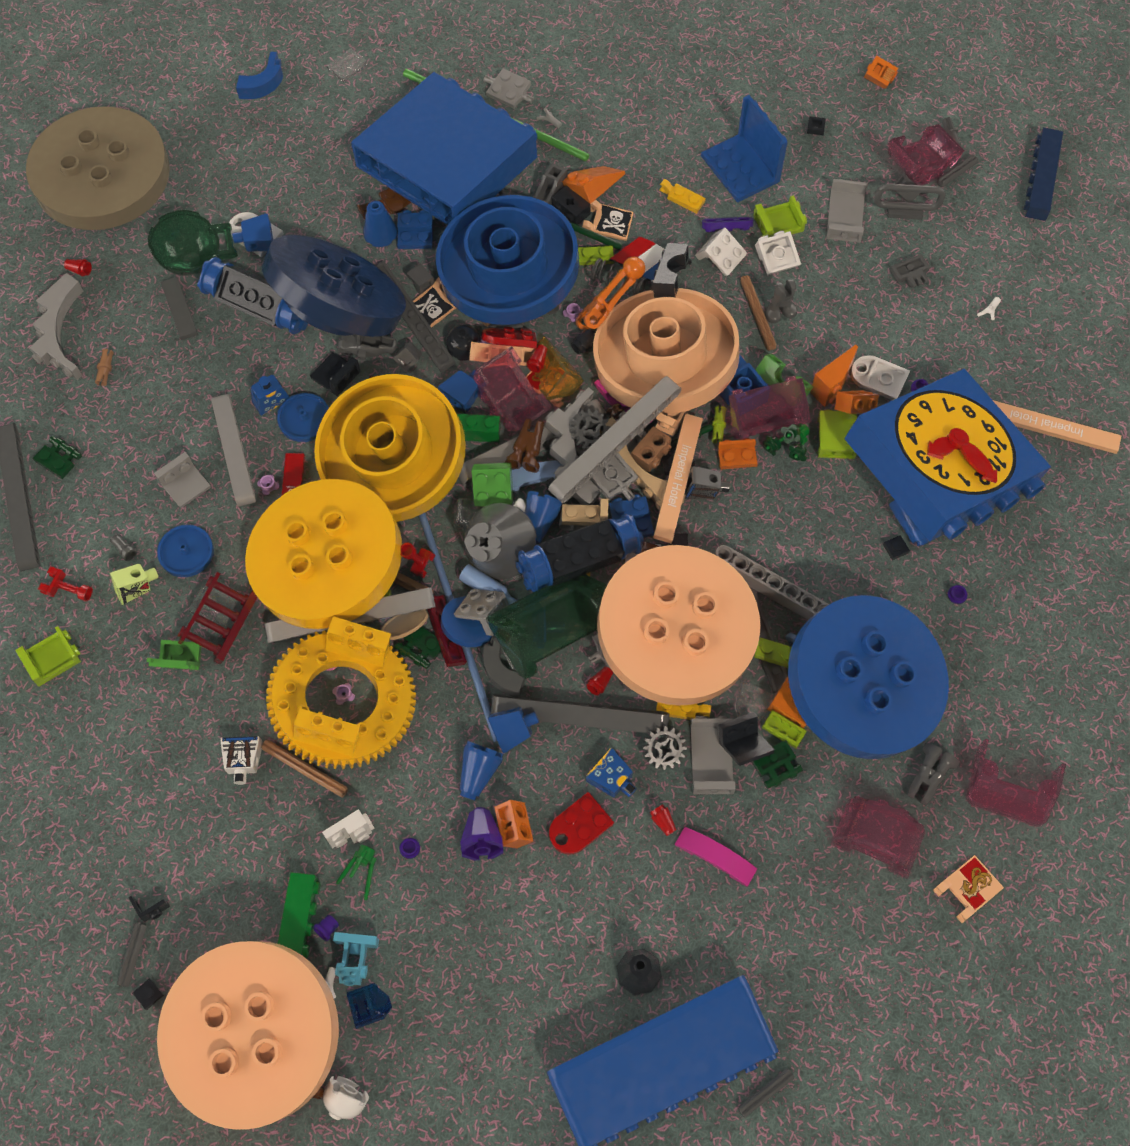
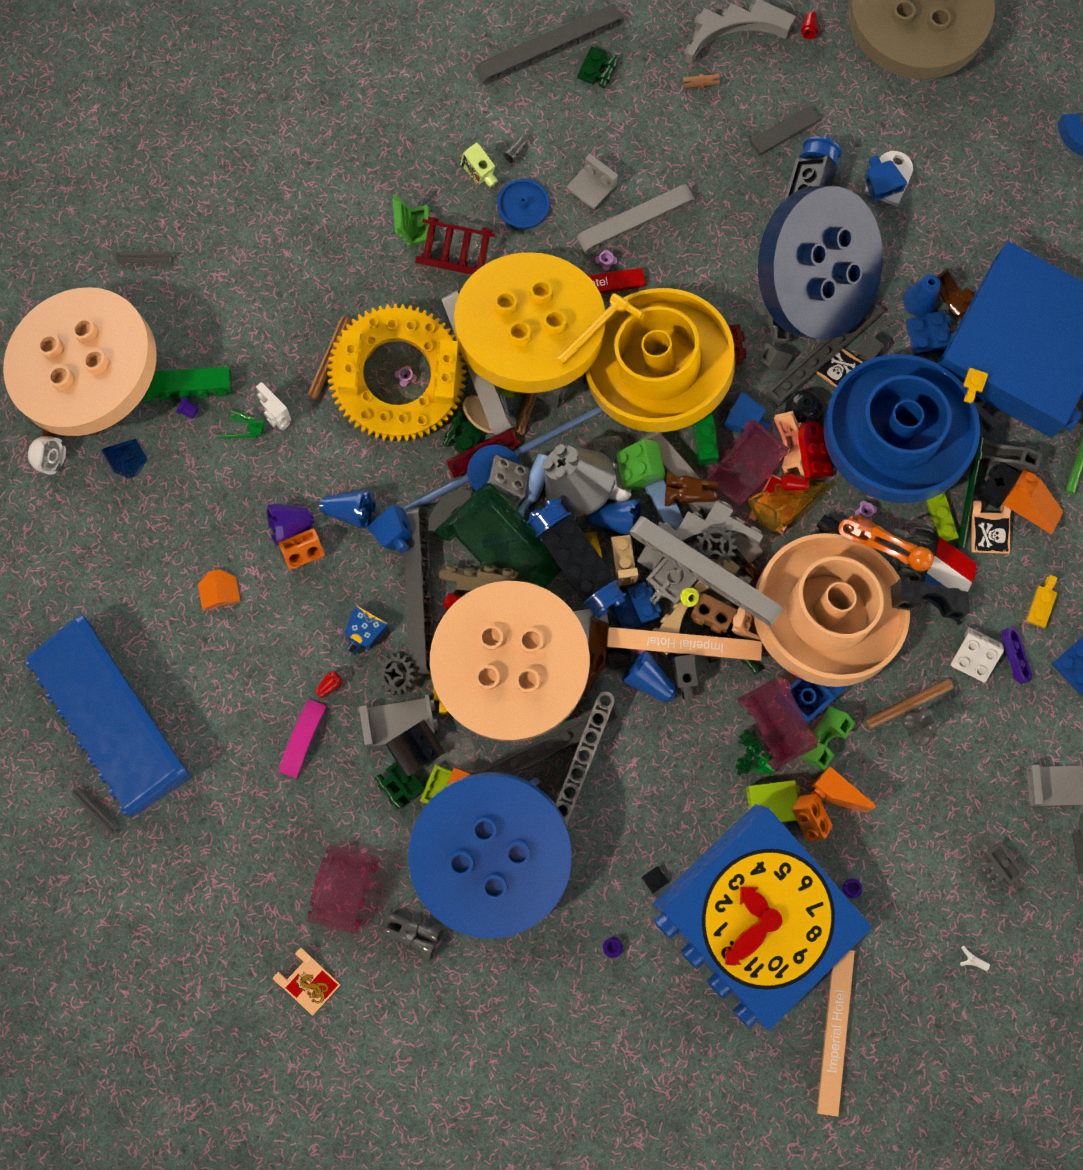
camera: 75 degrees right, 10 degrees up
lime panel [15,626,81,687] -> none
red bar [38,566,93,601] -> none
black bracket [128,896,170,922] -> none
black plate [132,978,164,1010] -> none
clear green windscreen [148,210,238,276] -> none
torso [221,736,263,785] -> none
blue torso [251,375,290,416] -> none
blue piece [277,393,329,442] -> none
black bracket [310,352,361,397] -> none
white bar [325,967,336,999] -> none
medium azure tile [333,932,379,986] -> none
dark purple plate [399,838,420,859] -> none
red bar [400,542,436,579] -> none
red plate [549,792,614,855] -> none
black cone [616,949,662,996] -> none
lime pin [712,406,727,443] -> none
orange bracket [717,438,758,470] -> none
lime panel [753,195,807,238] -> none
lime plate [754,637,792,668] -> none
white plate [755,231,801,276] -> none
white tile [851,355,910,401] -> none
clear pink windscreen [966,739,1066,827] -> none
none -> orange slope [198,569,241,610]
none -> dark tan slope [439,564,519,591]
none -> yellow bar [557,293,644,365]
none -> blue cone [621,651,676,702]
none -> neon yellow plate [680,587,699,607]
none -> yellow plate [962,368,988,404]

